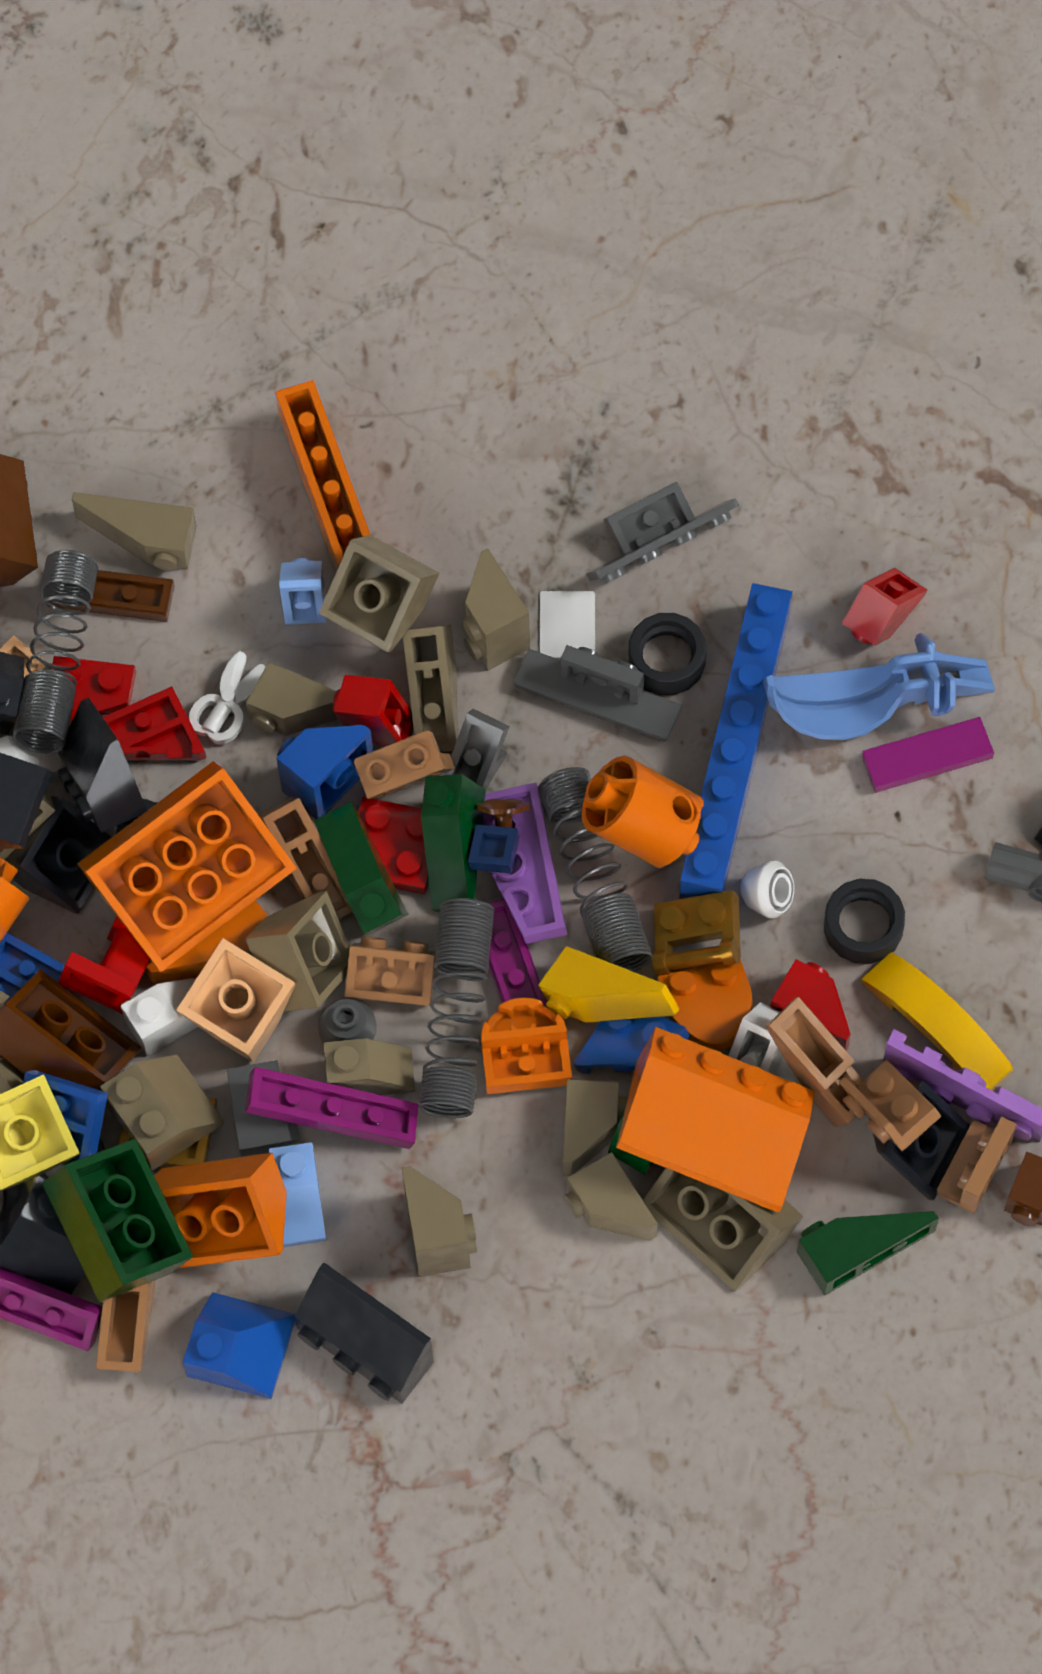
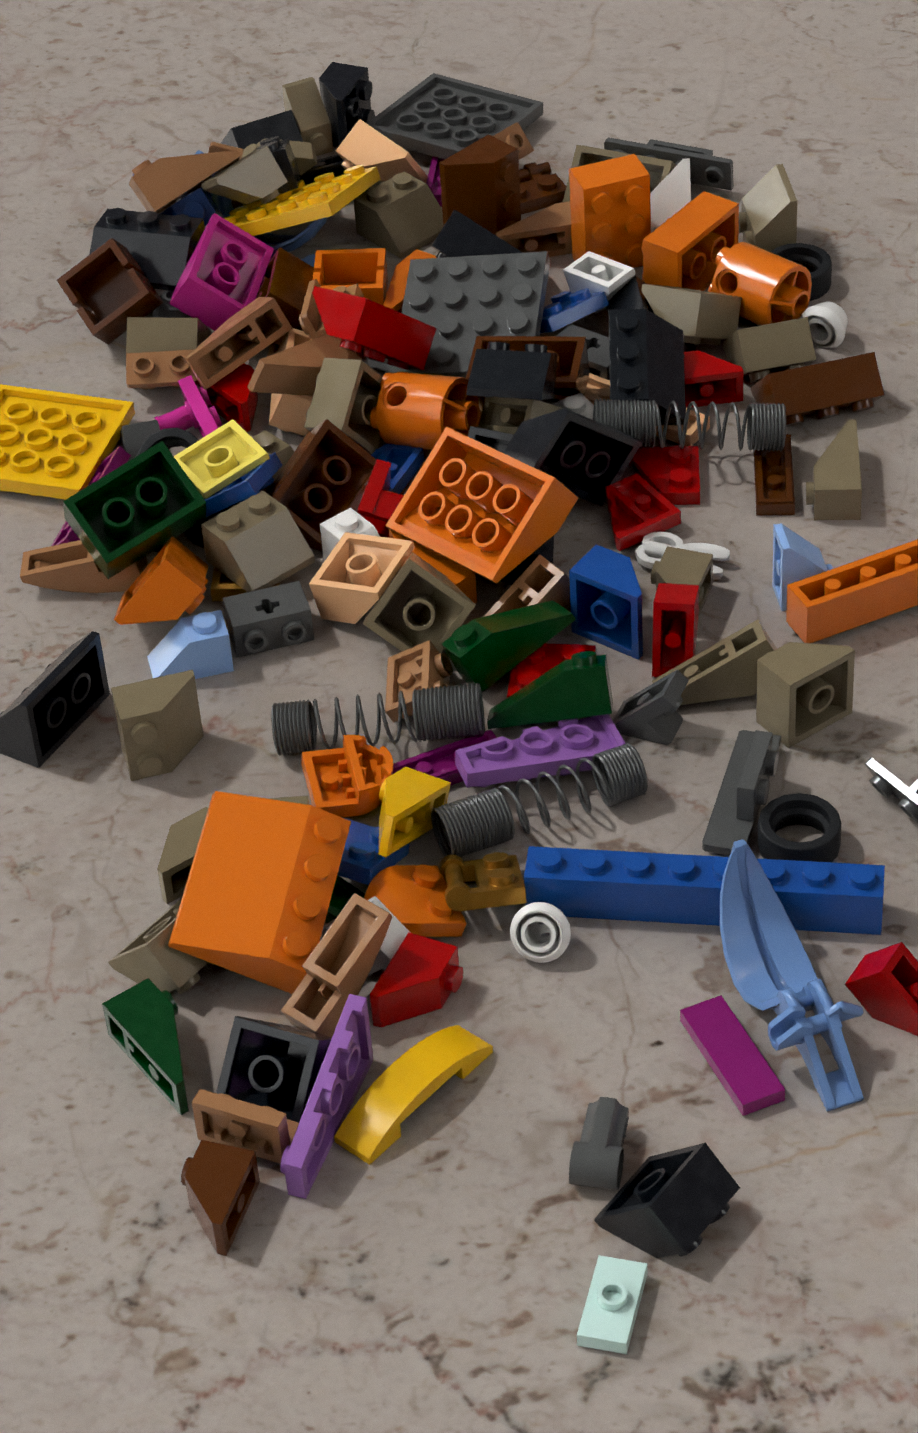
camera: 85 degrees right, 25 degrees down
blue slope [183,1292,295,1399] -> none
magenta plate [245,1067,419,1149] -> none
dark tan slope [318,535,439,652] -> none
dark grey cone [318,999,377,1043] -> none
dark tan slope [324,1038,415,1095] -> none
medium nougat bracket [354,730,455,799] -> none
dark blue plate [468,824,520,874] -> none
reddish brown plant [476,798,530,828] -> none
white sticker [540,591,595,658] -> none
orange cylinder [582,755,704,868] -> none
black tyre [824,878,905,964] -> none
medium nougat bracket [838,1060,941,1151] -> none

